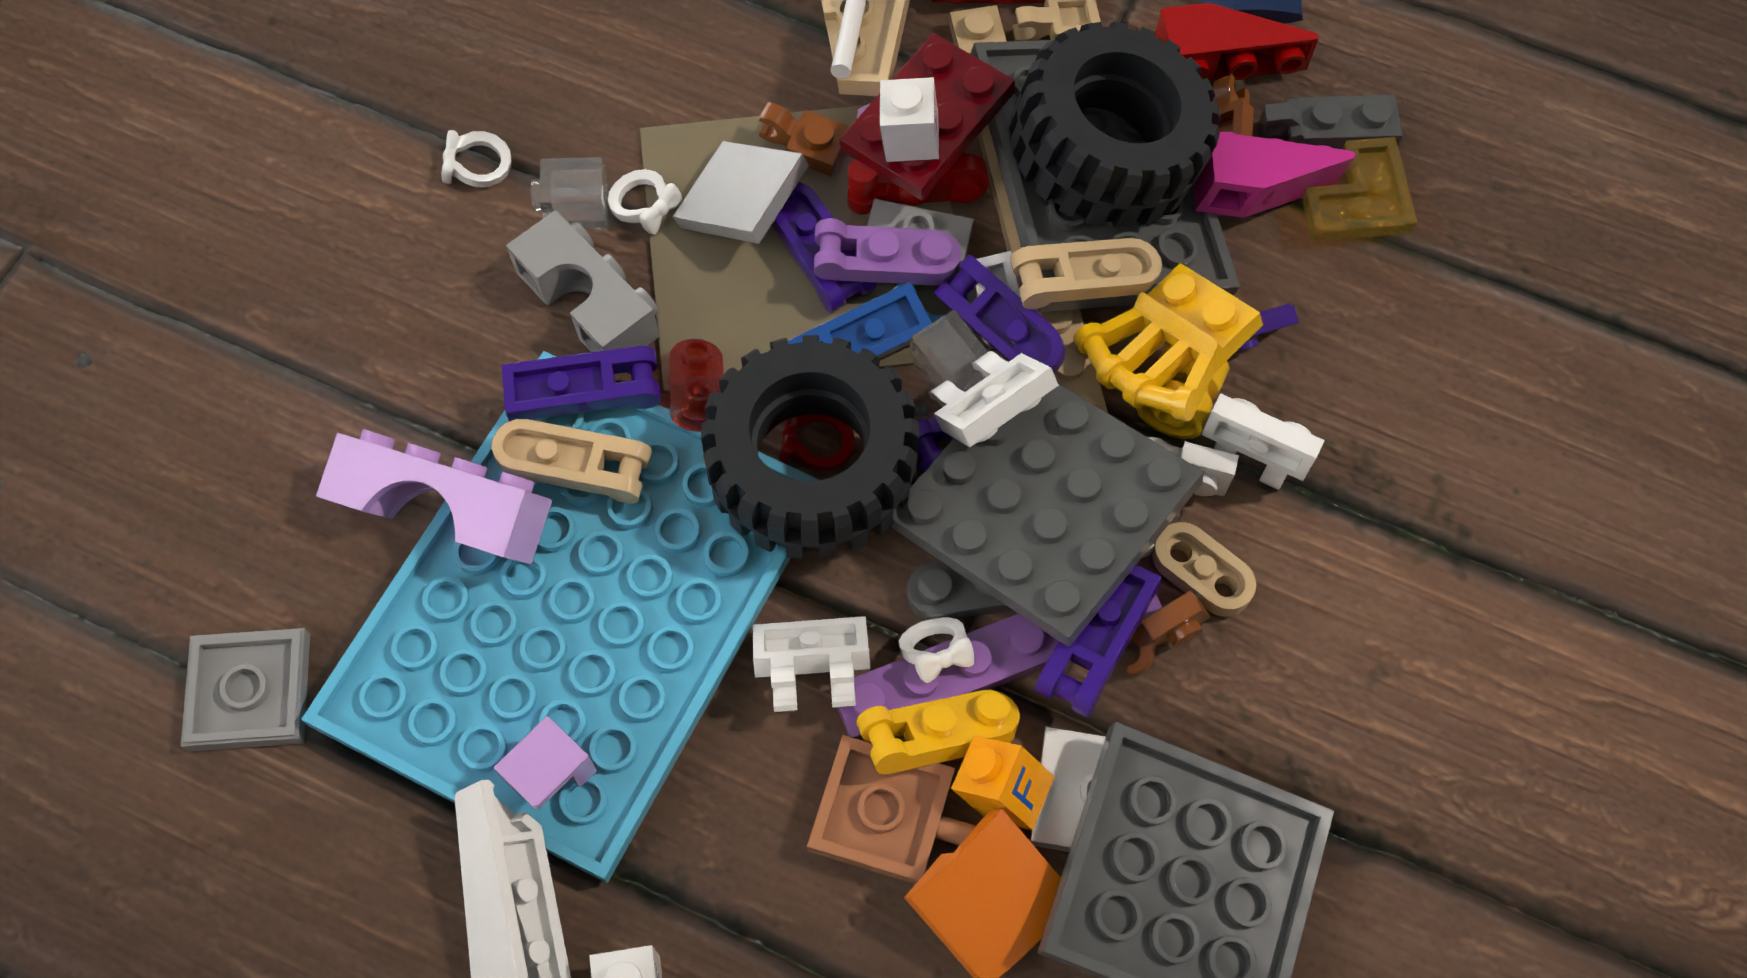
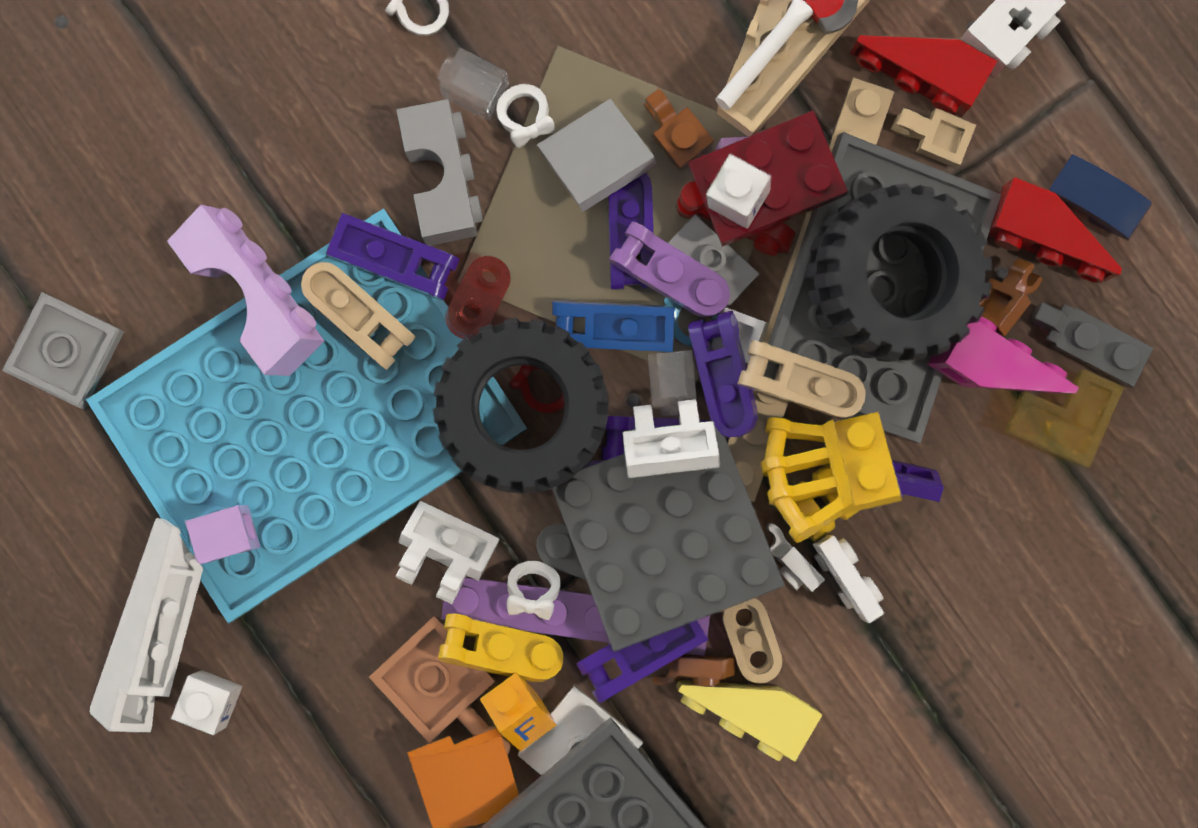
camera: 30 degrees right, 20 degrees up
none -> light yellow slope [676,680,822,762]

